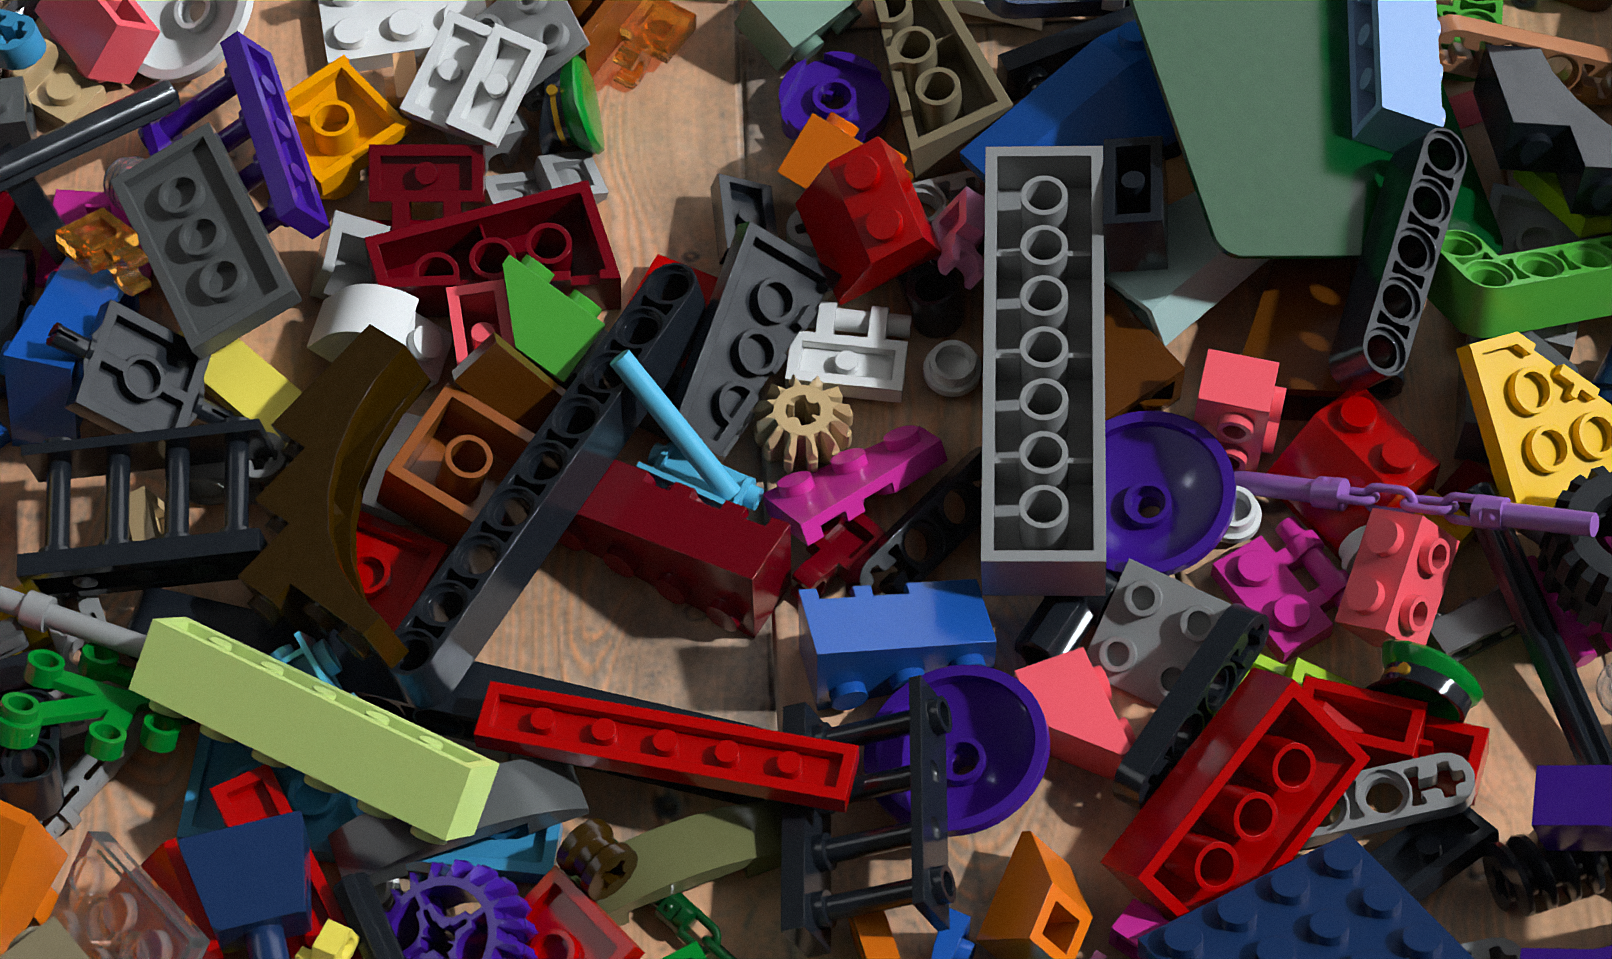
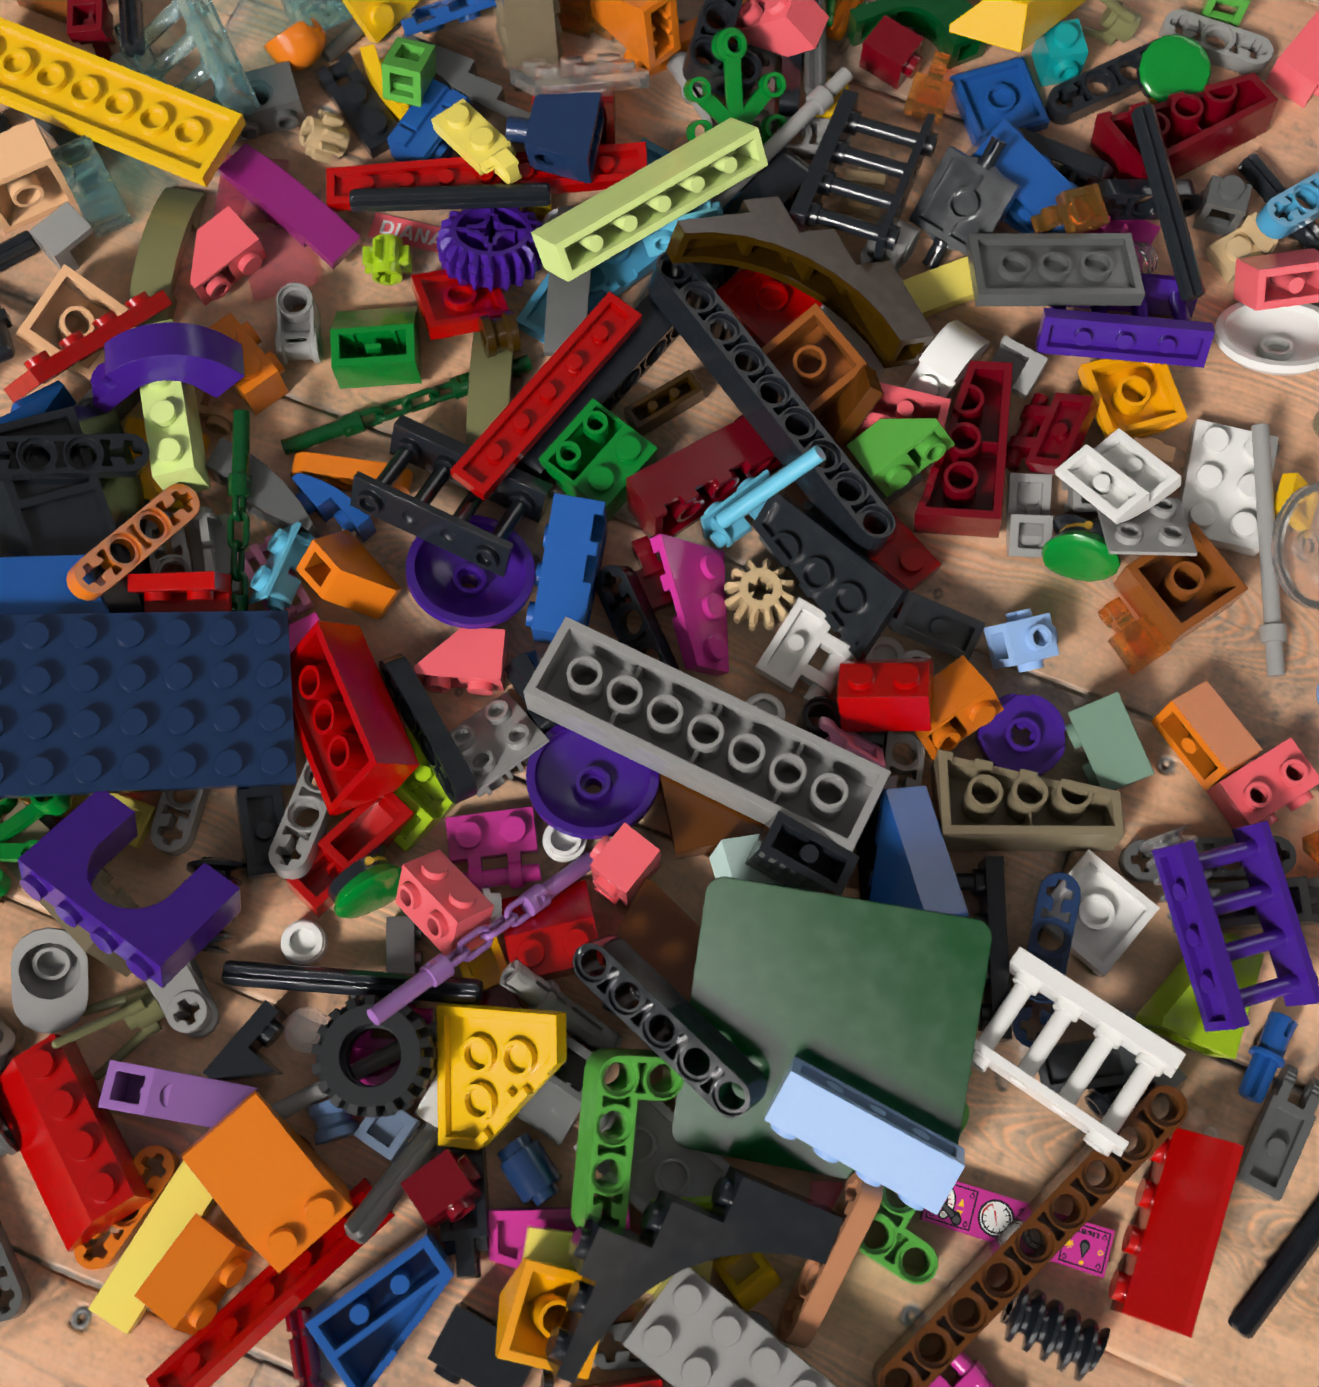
camera: 115 degrees right, 15 degrees up
none -> white tile [281,919,328,966]
none -> light grey pin [499,960,622,1052]
none -> green slope [539,398,658,524]
none -> dark brown piece [624,370,703,436]
none -> light blue brick [984,608,1059,673]

